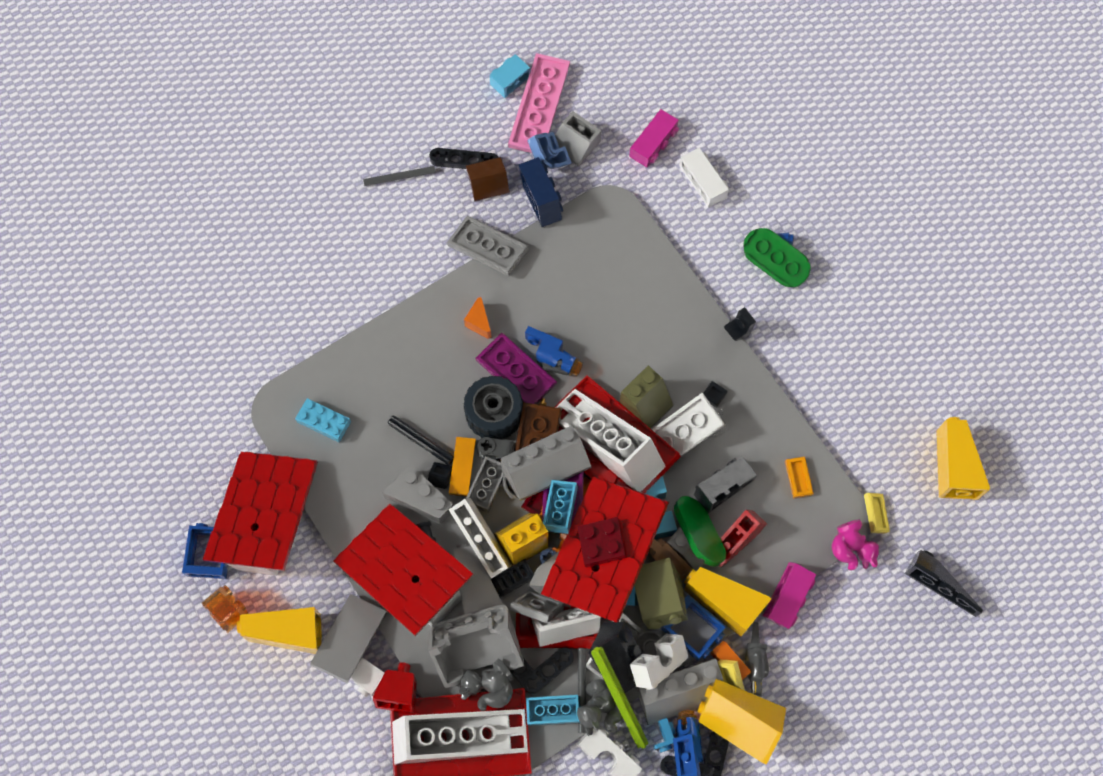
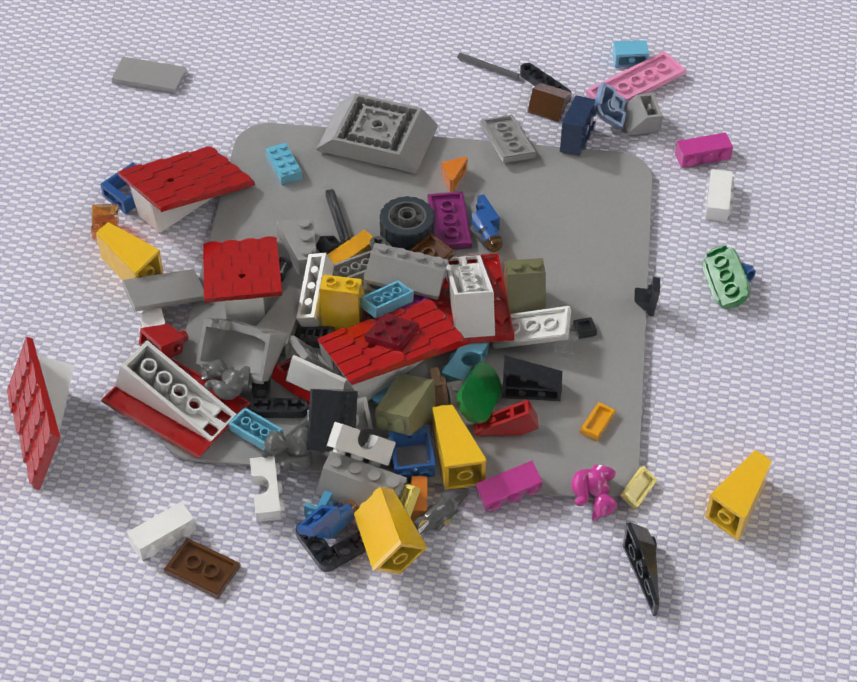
camera: 40 degrees right, 20 degrees down
lime axle [591,647,648,749] -> none
none -> light grey tile [111,57,187,94]
none -> light grey slope [317,93,438,174]

